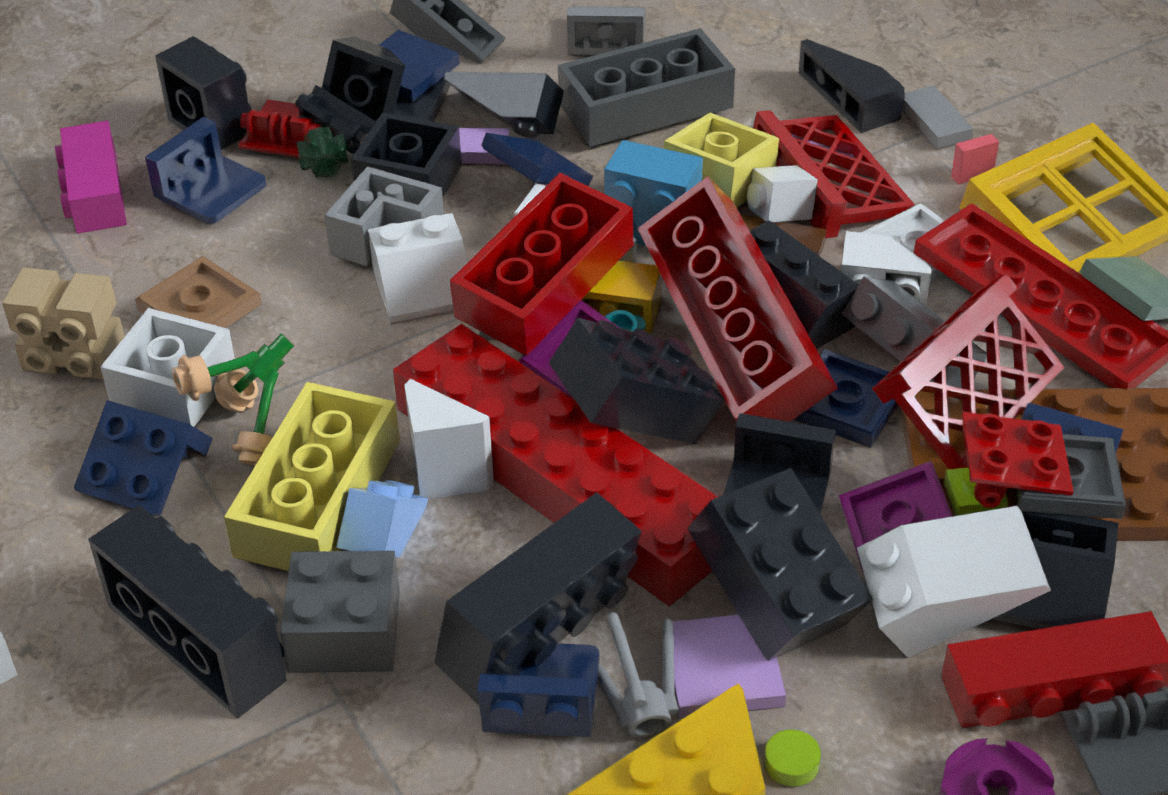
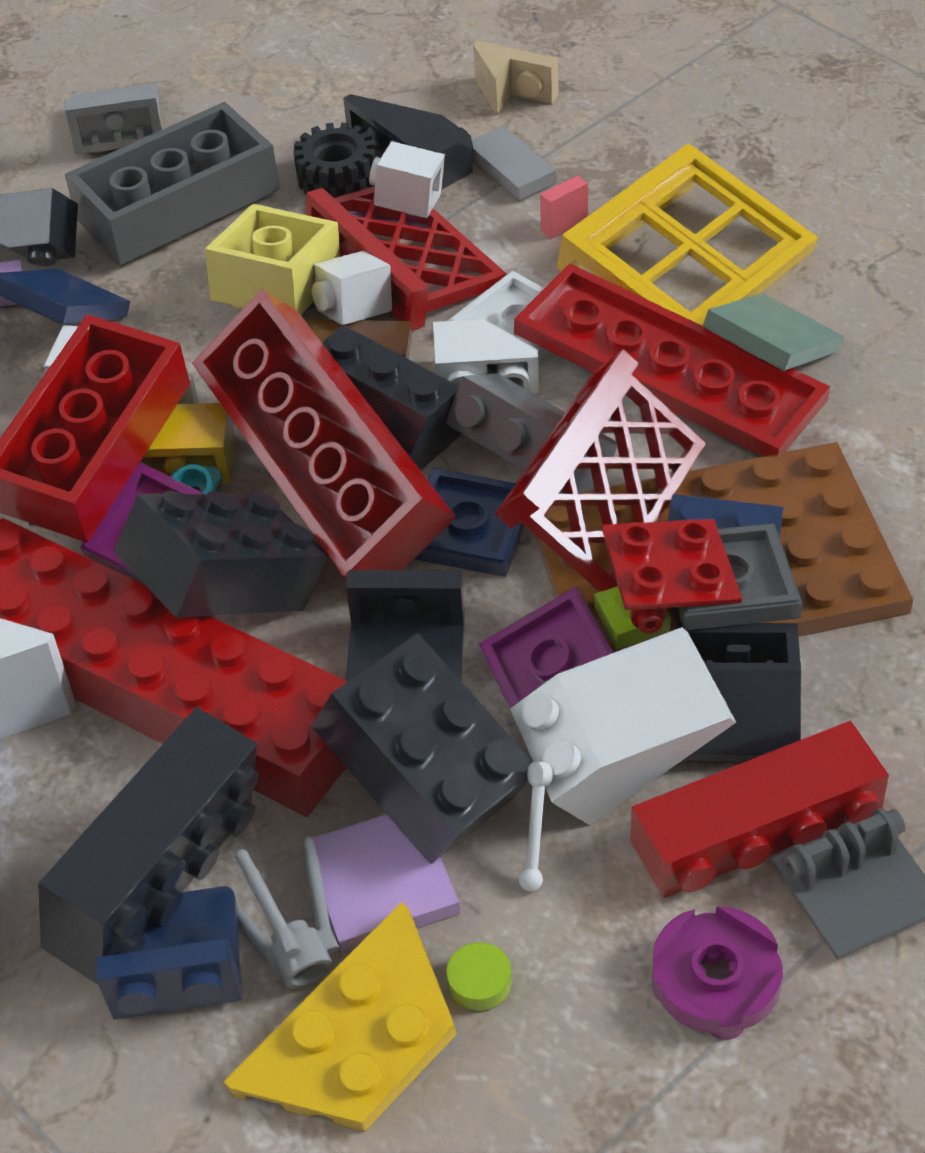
camera: 10 degrees left, 5 degrees up
dark azure brick [604,140,703,246] -> none
none -> black tyre [293,122,377,198]
none -> white brick [369,141,445,218]
none -> tan slope [473,40,558,114]
none -> white hinge [518,762,553,892]

